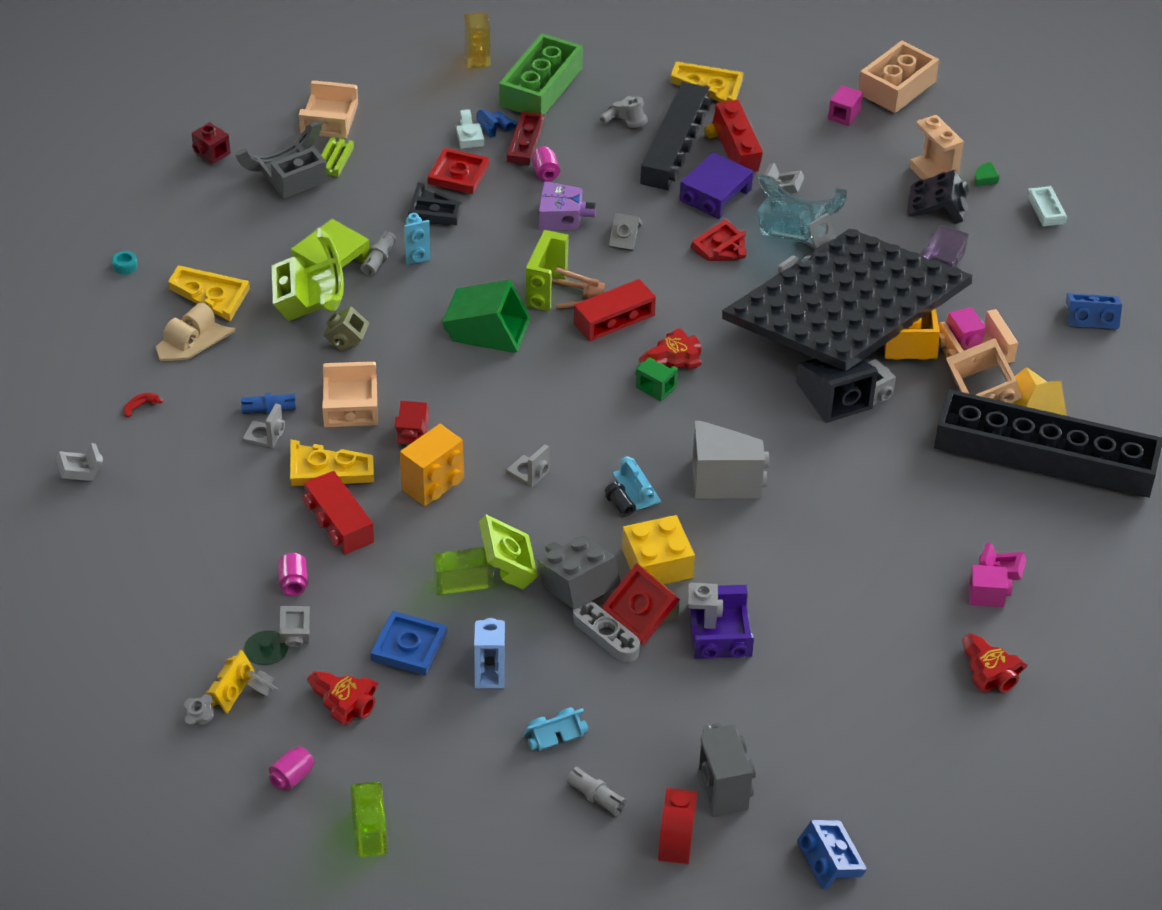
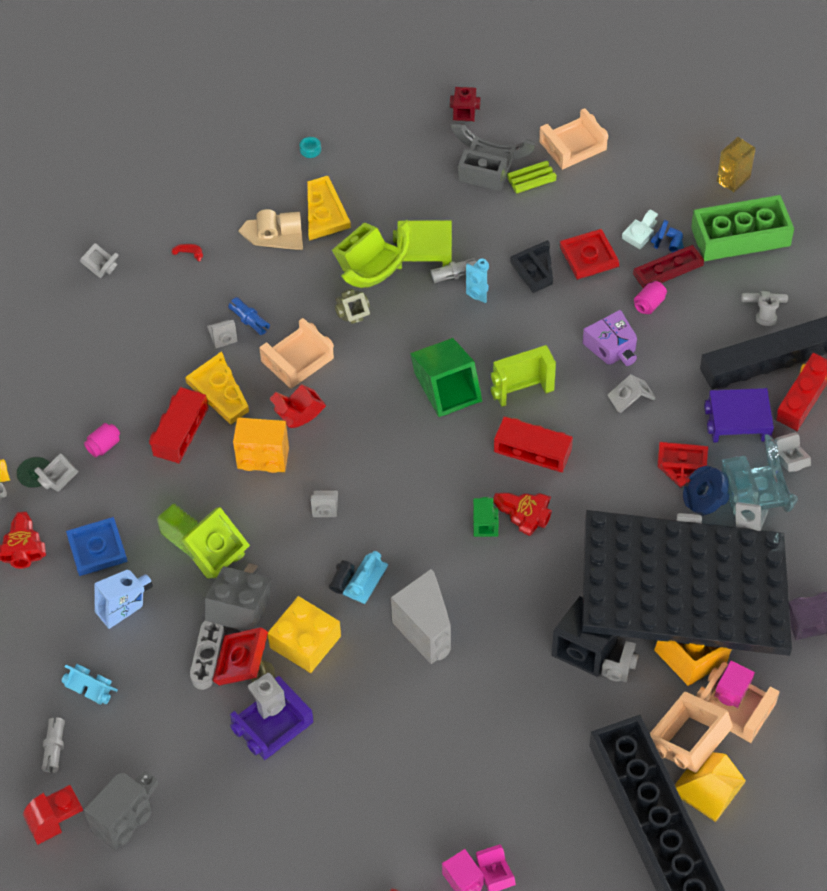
camera: 55 degrees right, 10 degrees up
nougat plant [552,268,605,309] -> none
none -> dark blue plate [683,466,729,516]

